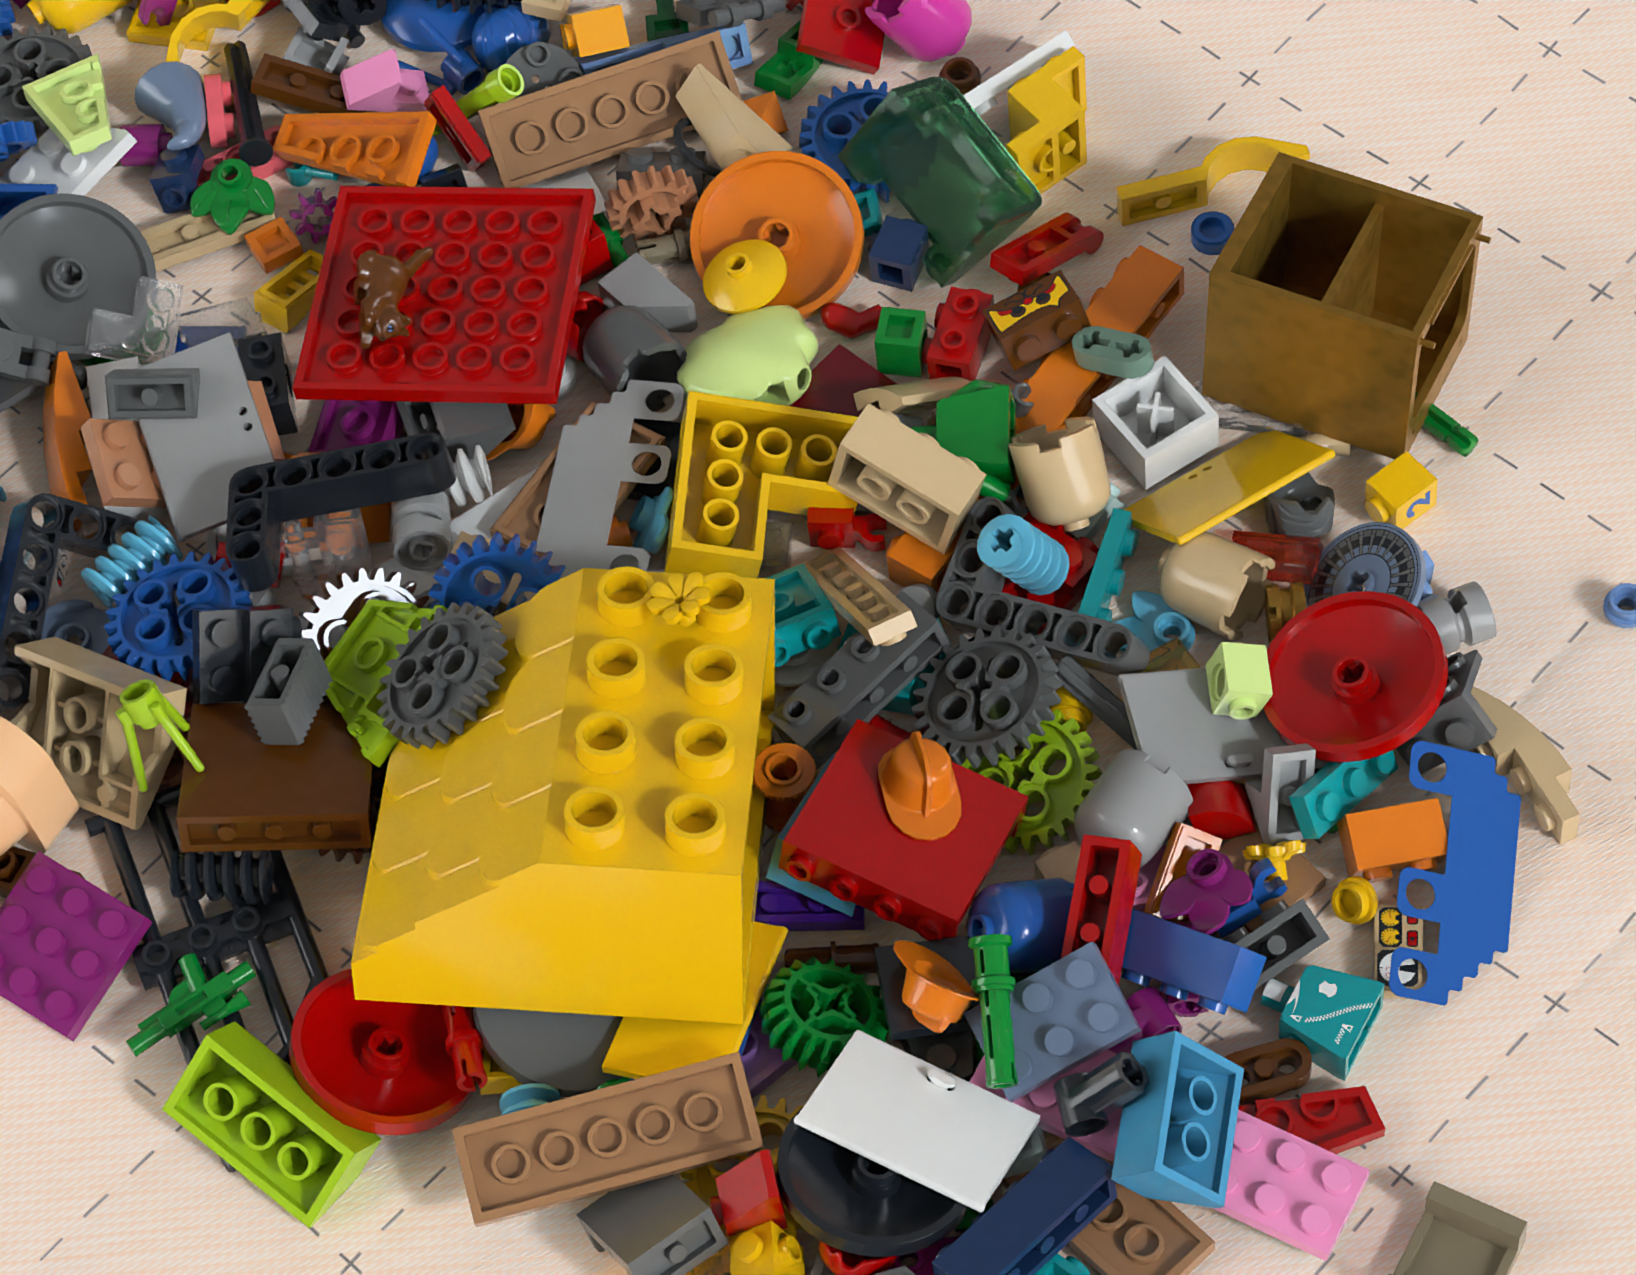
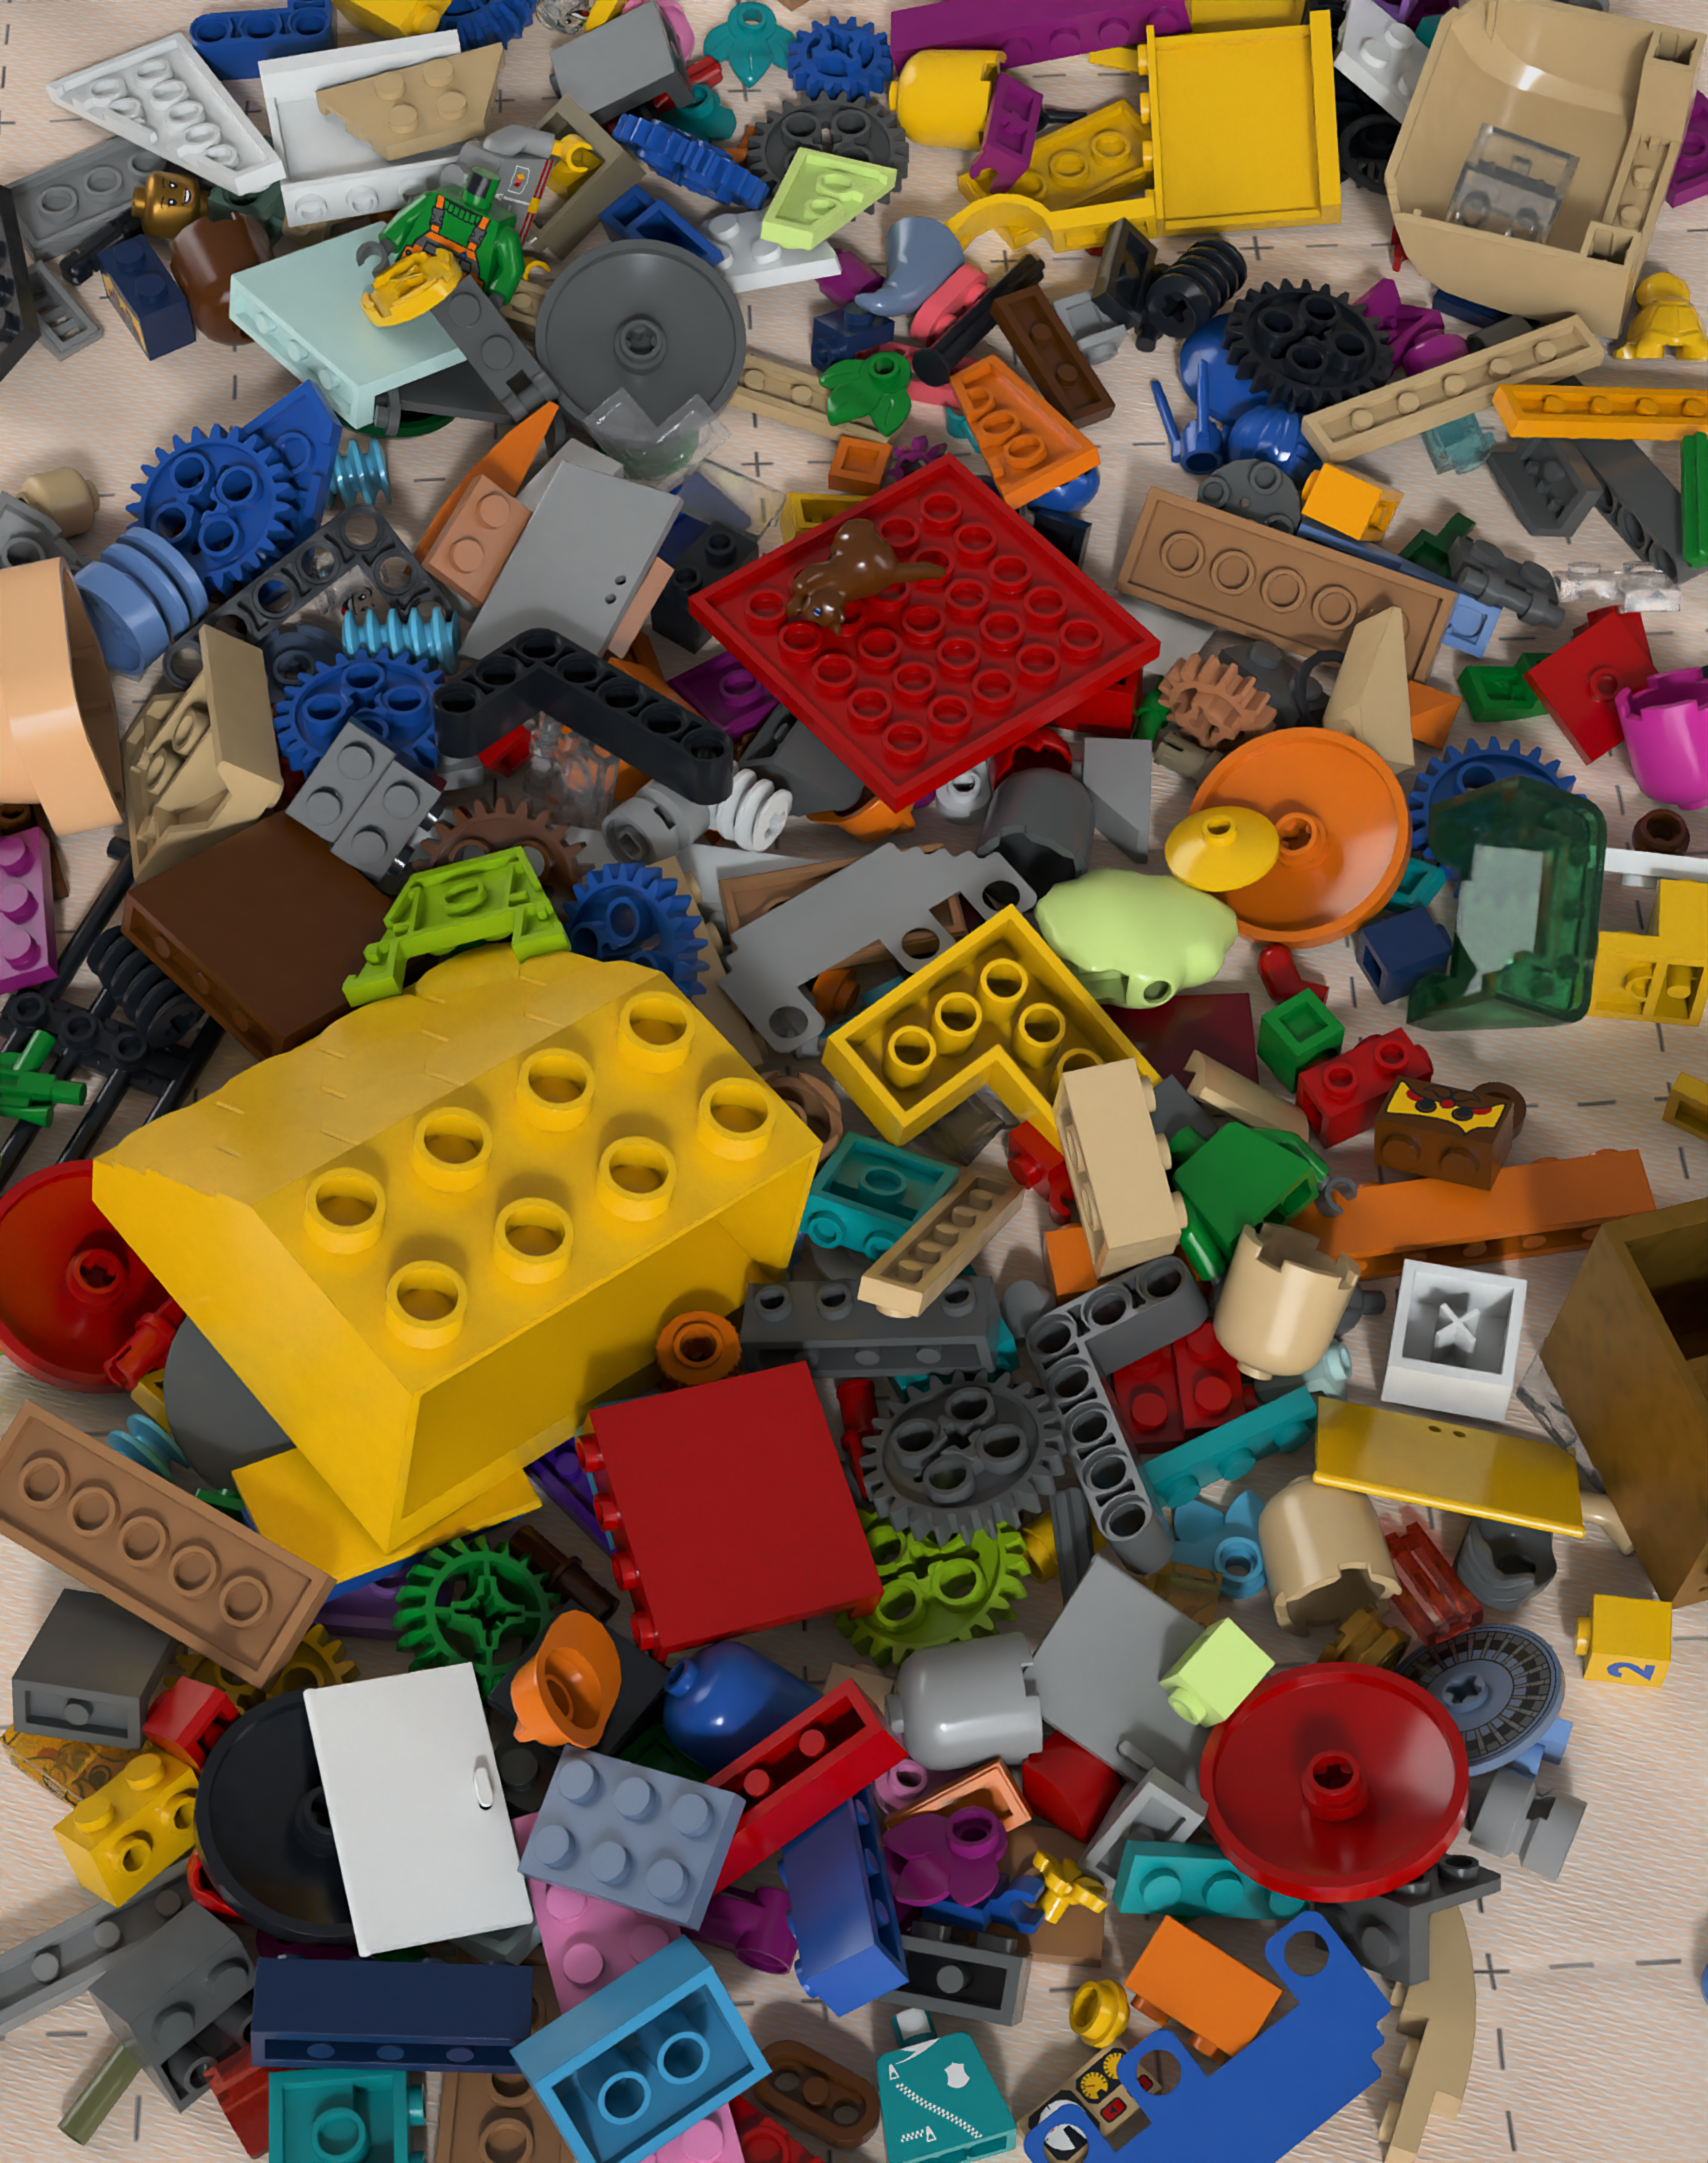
camera: 40 degrees right, 0 degrees up
dark grey slope [105,368,200,420] -> none
lime plant [115,679,205,792] -> none
dark grey brick [244,638,333,745] -> none
bright pink slope [340,49,429,112] -> none
dark grey gear [377,602,508,749] -> none
red tile [424,85,492,172] -> none
lime plant [433,64,524,137] -> none
yellow plant [647,572,711,626] -> none
orange piece [878,731,961,840] -> none
green pin [968,934,1018,1089] -> none
medium azure piece [977,514,1069,596] -> none
red plate [990,212,1104,286] -> none
black piece [1053,1052,1149,1137] -> none
sand green beam [1072,326,1154,379] -> none

